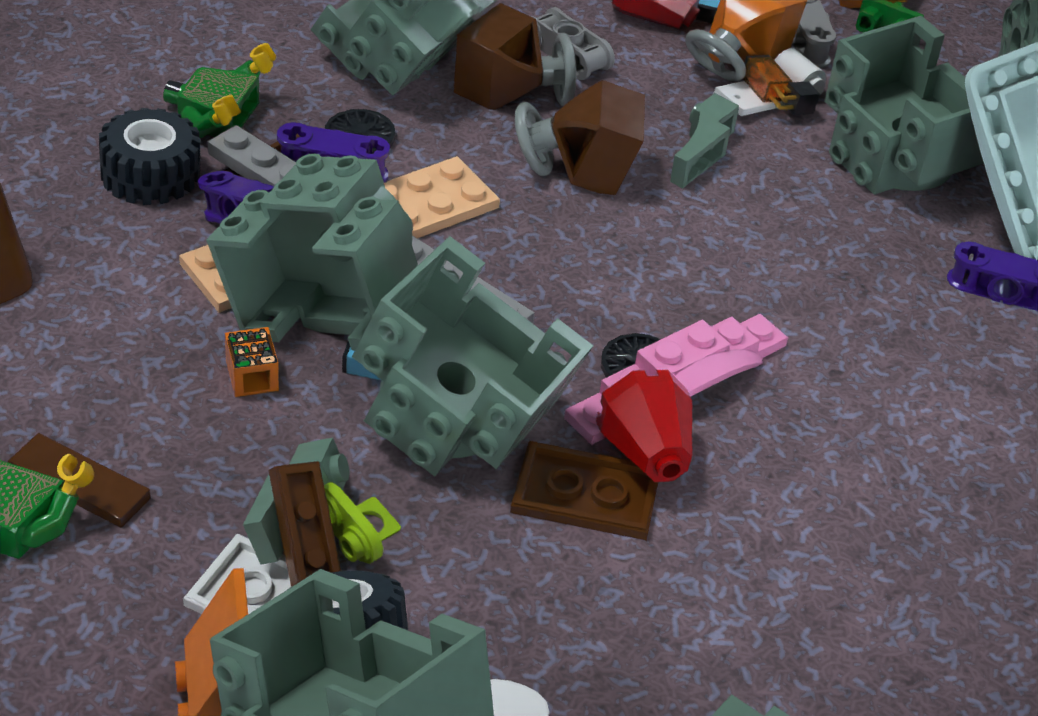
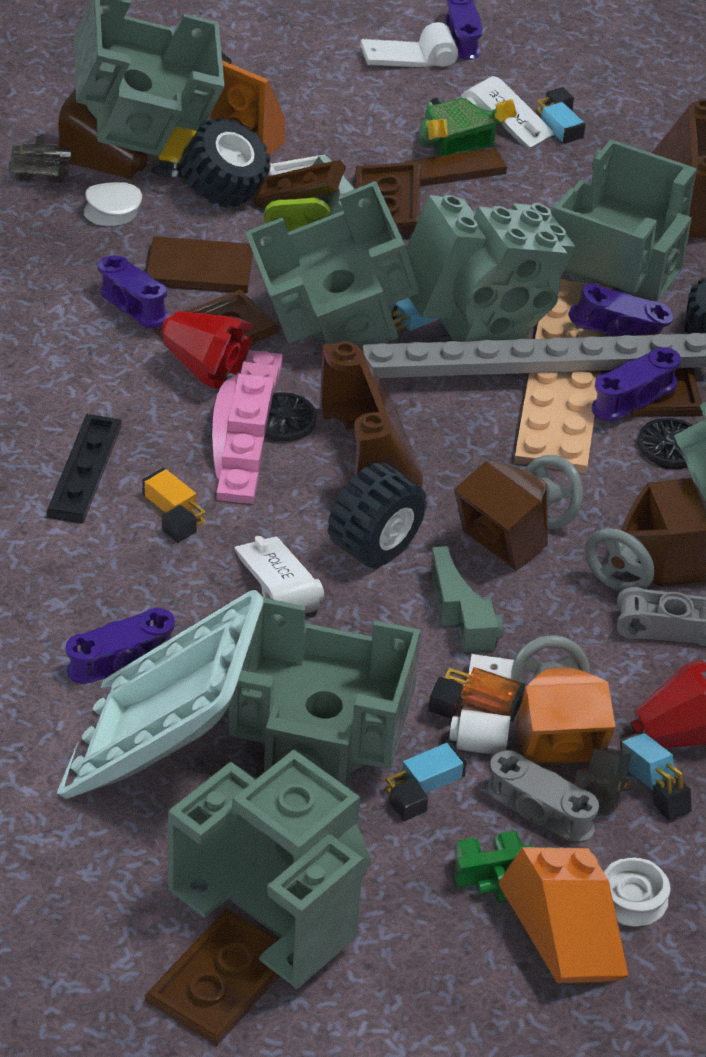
camera: 135 degrees right, 0 degrees up
none -> black tile [47,414,122,524]
none -> dark purple piece [97,256,169,328]
none -> piece [142,467,206,543]
none -> reddish brown tile [147,236,253,293]
none -> white door [234,536,324,616]
none -> reddish brown windscreen [320,341,423,488]
none -> black wheel [327,462,427,568]
none -> reddish brown tile [355,162,421,234]
none -> sand green piece [551,139,697,302]

